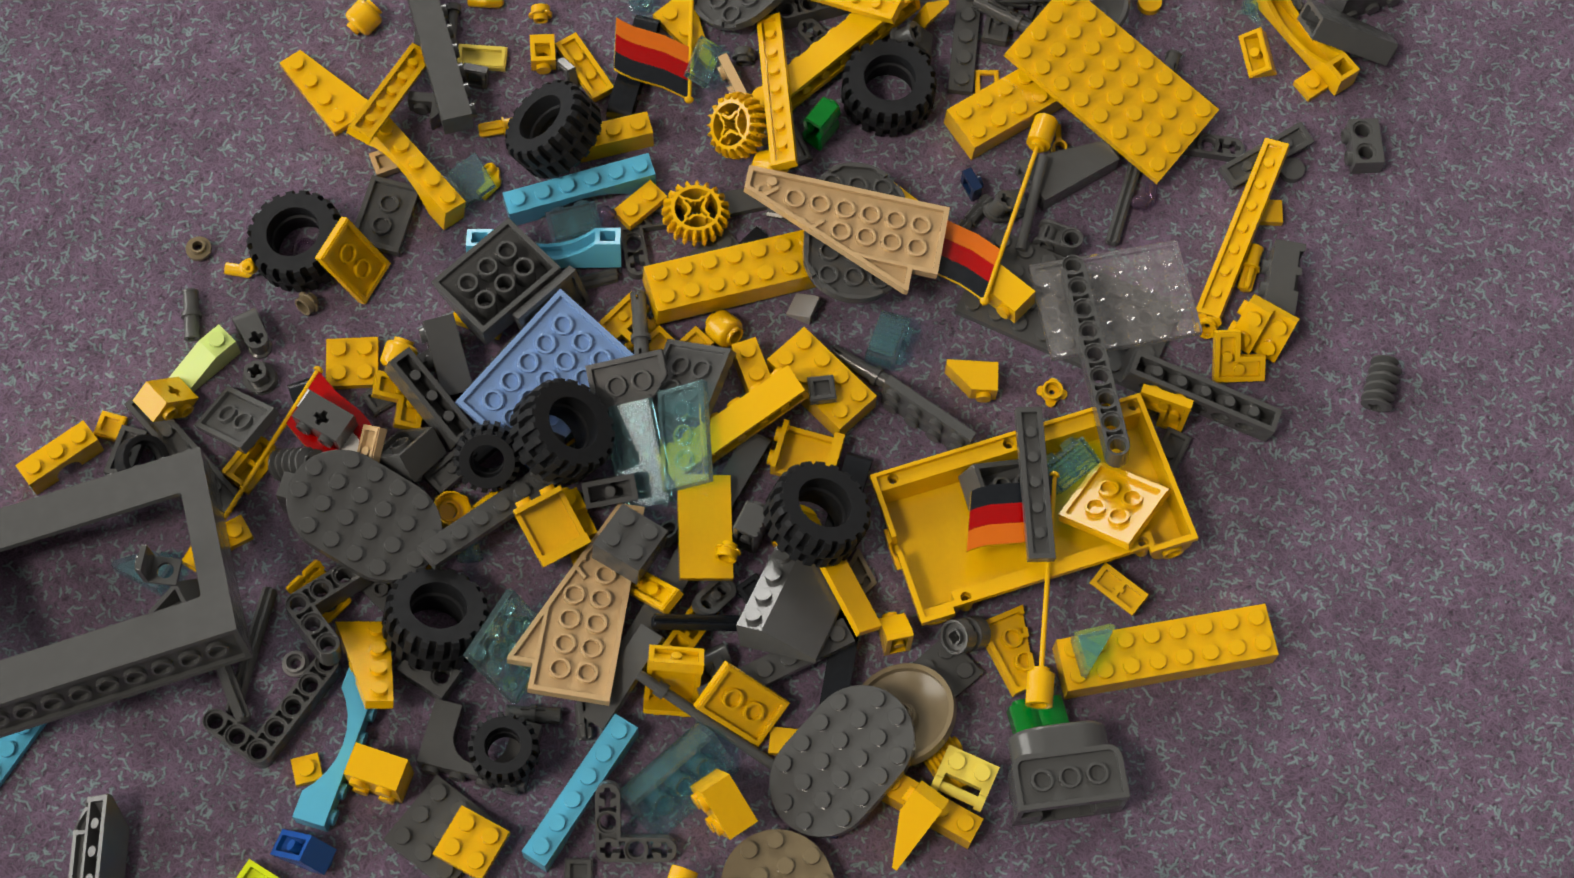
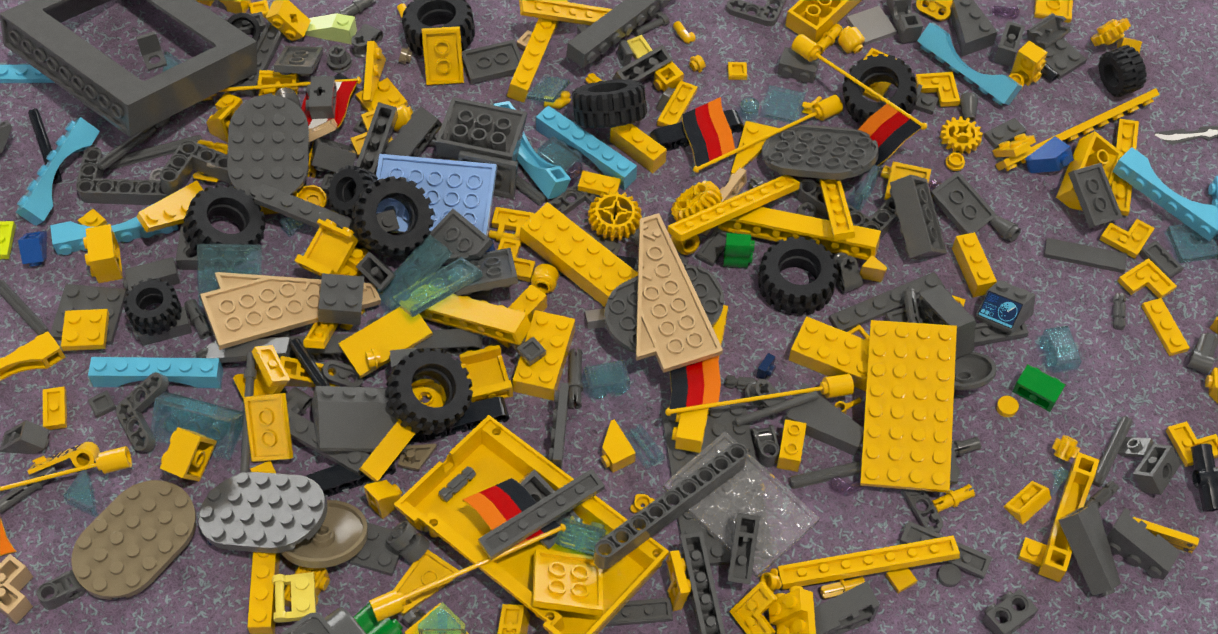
camera: 60 degrees right, 10 degrees down
dark grey pin [630,290,651,355] -> none
clear light blue tile [684,36,722,88] -> none
yellow slope [892,780,949,871] -> none
none -> medium azure arch [16,117,100,226]
none -> black axle [28,108,62,184]
none -> yellow slope [206,106,235,143]
none -> yellow wing [363,41,386,102]
none -> dark grey axle [438,466,476,502]
none -> dark grey brick [612,44,673,83]
none -> clear light blue tile [624,424,665,469]
none -> dark grey slope [728,511,761,584]
none -> yellow brick [777,419,807,472]
none -> yellow pin [932,484,975,513]

